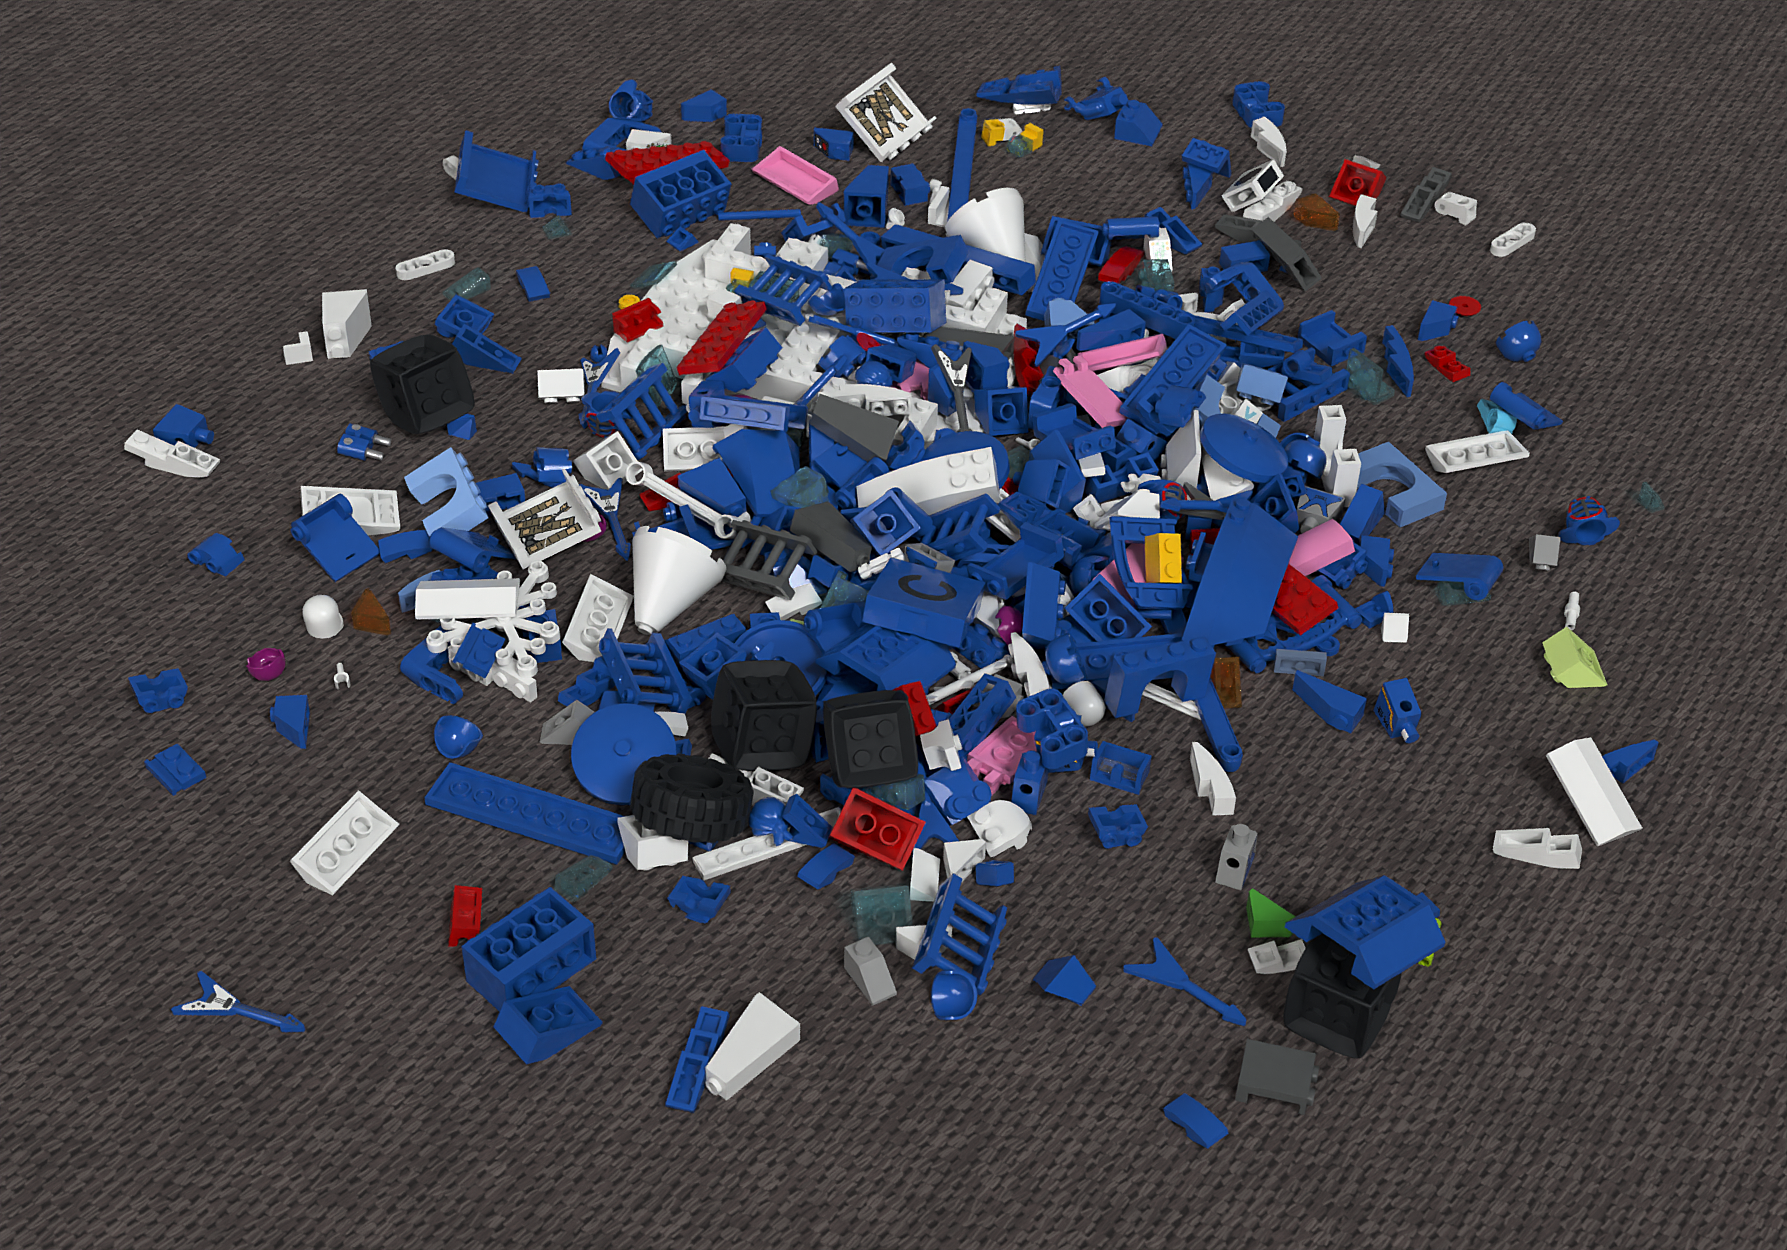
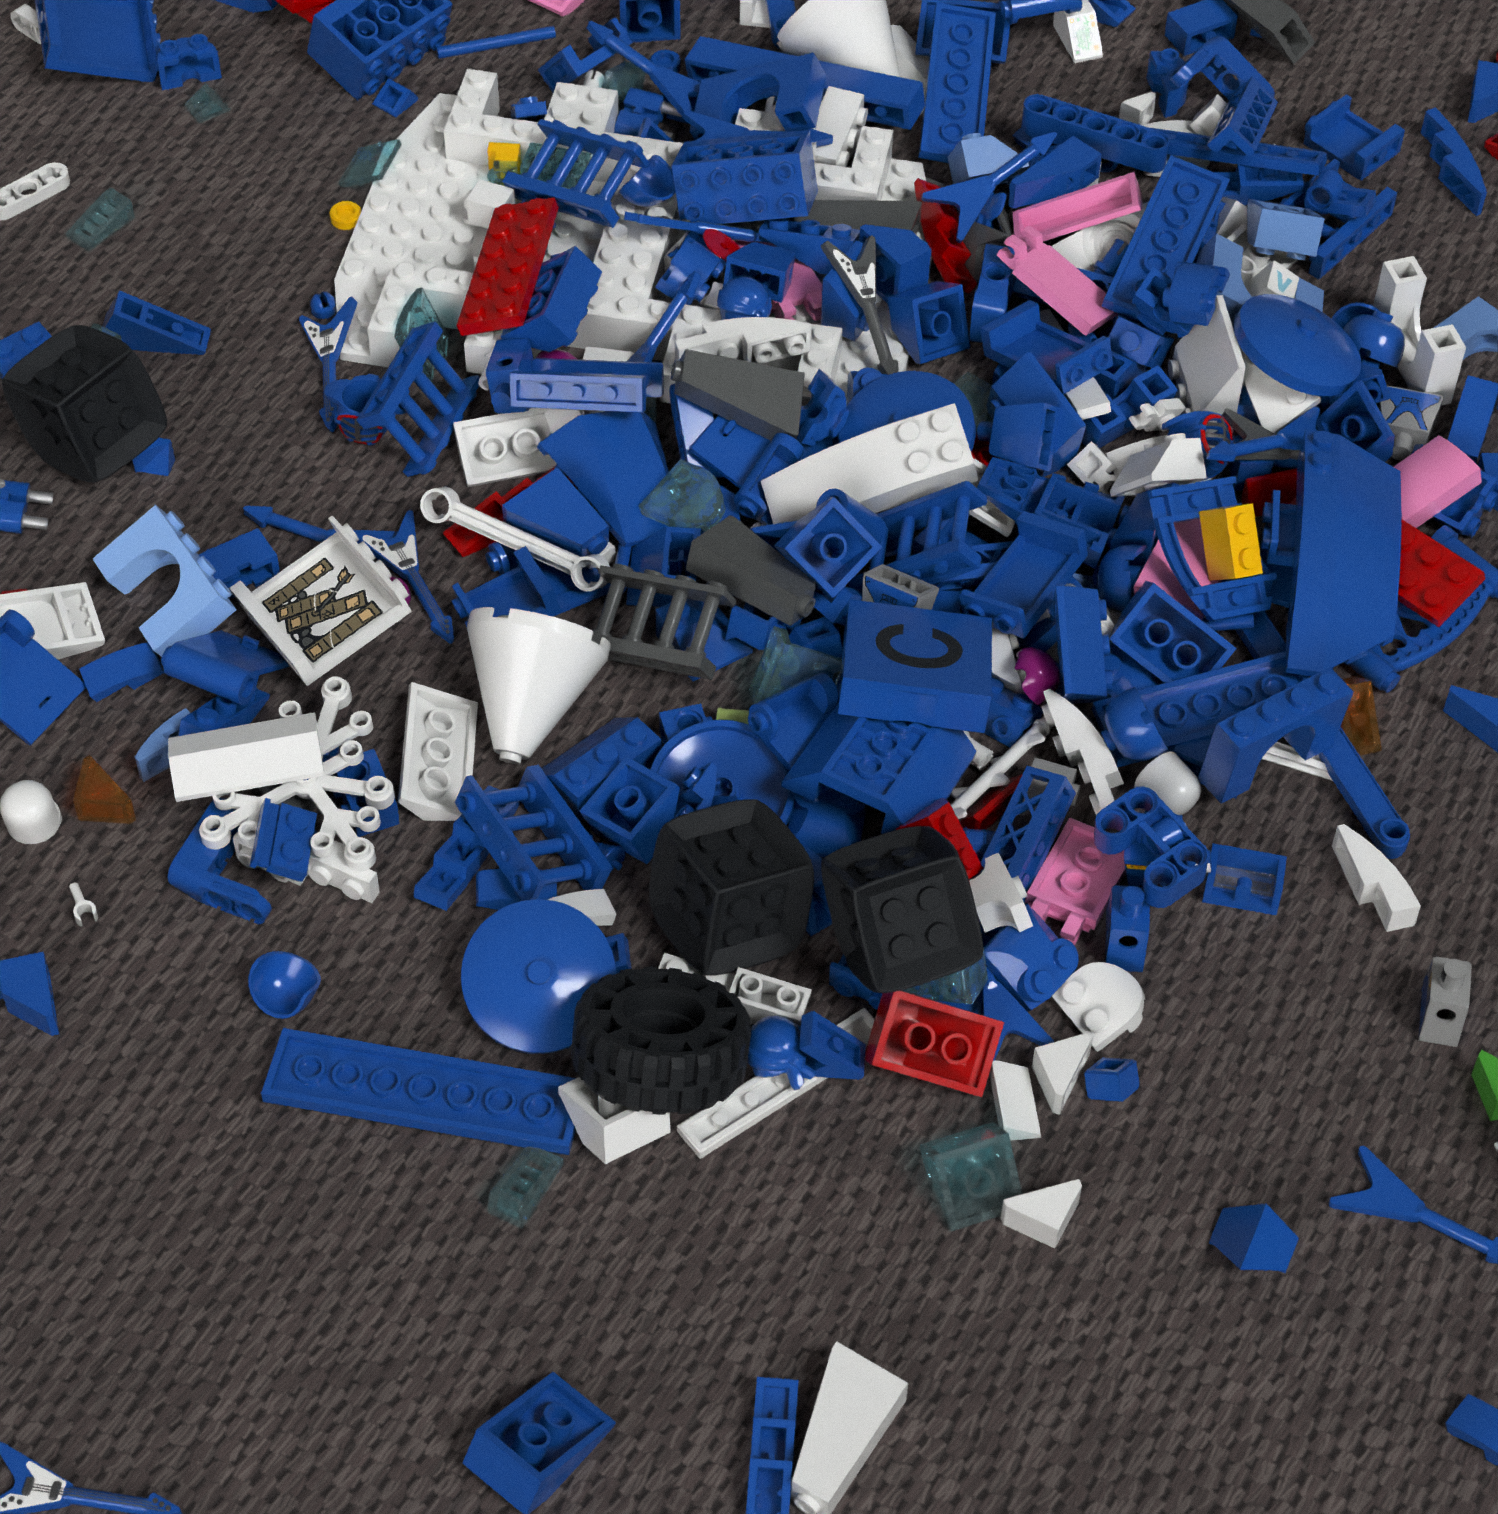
camera: 10 degrees left, 10 degrees up
white slope [290,790,400,895] -> none
blue slope [435,294,494,338] -> none
red hinge [448,885,482,947] -> none
blue brick [462,887,596,1012] -> none
blue slope [516,266,550,302] -> none
blue cylinder [533,447,572,483] -> none
white slope [538,369,585,404] -> none
light grey slope [540,700,595,745] -> none
white slope [573,431,643,490] -> none
red hinge [612,298,663,342] -> none
blue cylinder [668,876,731,923] -> none
white slope [765,583,823,620] -> none
blue slope [797,843,855,889] -> none
light grey slope [844,936,897,1006] -> none
white axle [858,548,904,579] -> none
white plate [886,208,905,229] -> none
blue fence [912,873,1007,995] -> none
blue helmet [931,971,977,1020] -> none
white hand [1016,437,1041,452] -> none
blue cylinder [1088,804,1148,848] -> none
red slope [1098,246,1145,284] -> none
blue bar [1135,285,1183,309] -> none
clear light blue brick [1138,259,1174,292] -> none
sand blue panel [1274,649,1327,676] -> none
blue tile [1315,636,1340,656] -> none
clear light blue bracket [1346,348,1395,405] -> none

